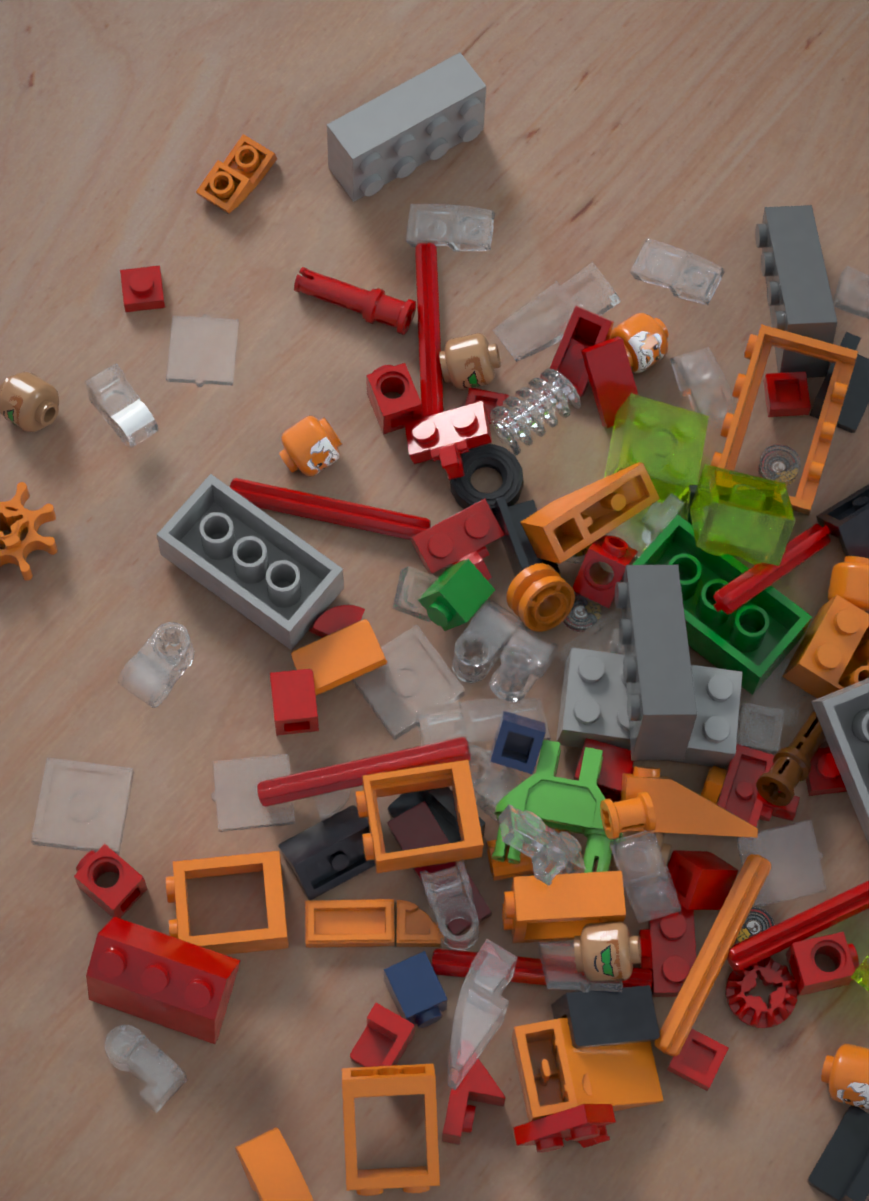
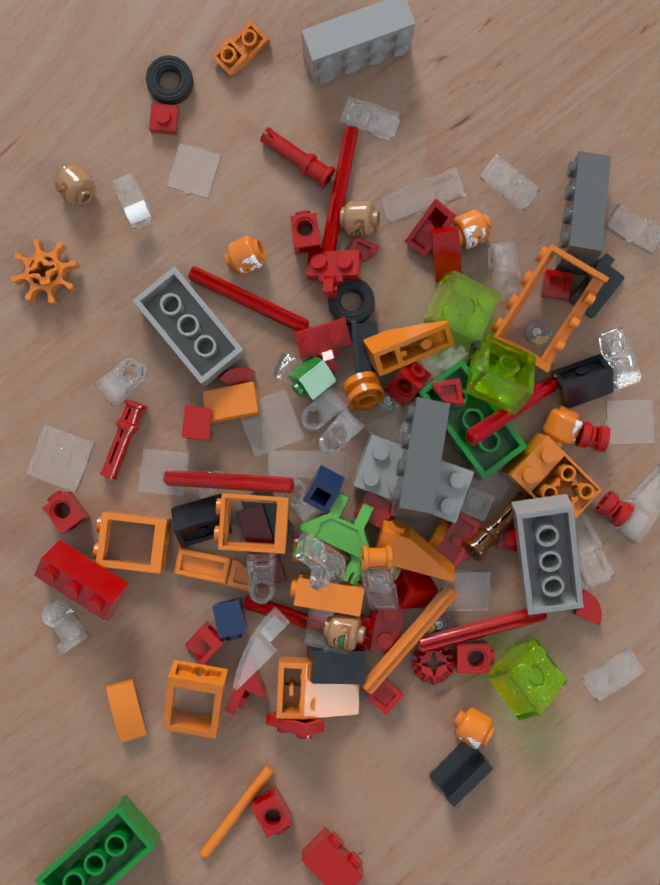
camera: 15 degrees right, 20 degrees up
clear piece [490,369,581,456] -> none
none -> red pin [100,398,148,480]
none -> black tyre [146,55,194,105]
none -> red tile [432,378,465,406]

